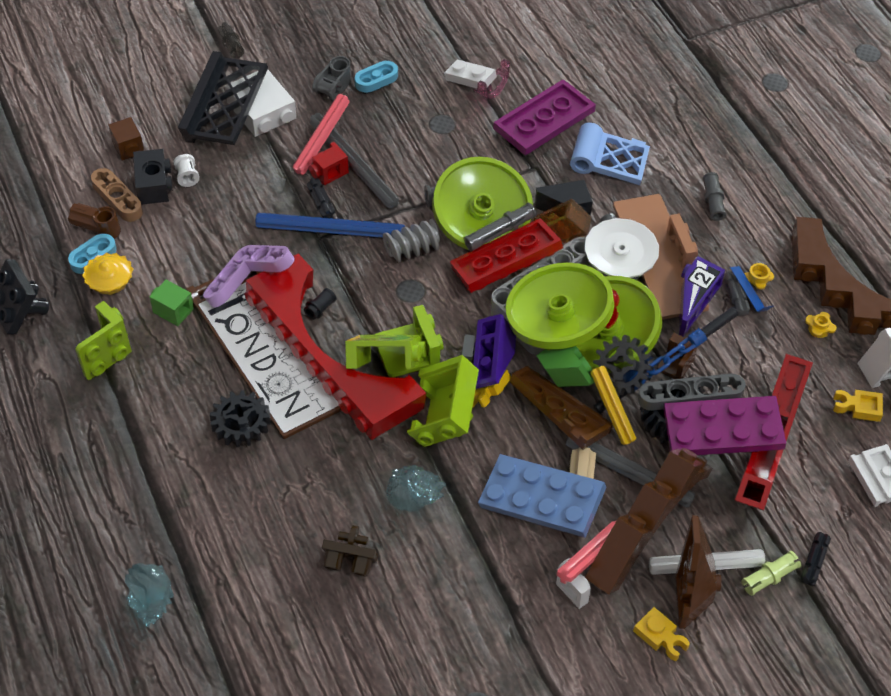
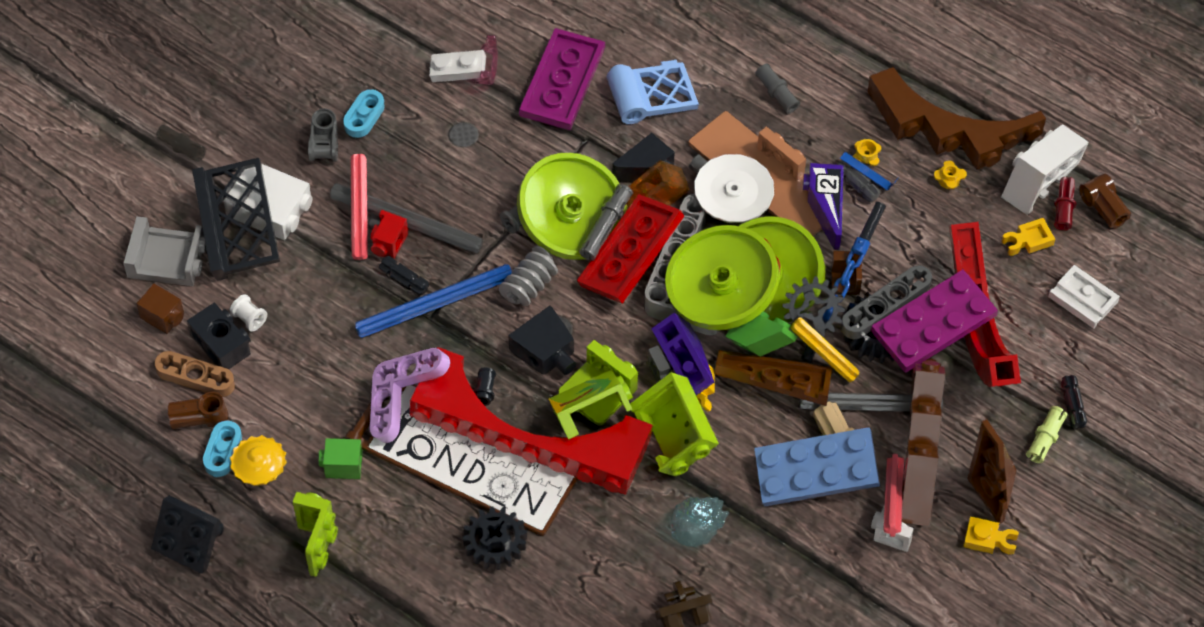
camera: 30 degrees left, 5 degrees up
white axle [649,549,765,575] -> none
none -> light grey panel [124,216,207,287]
none -> black torso [508,305,577,375]

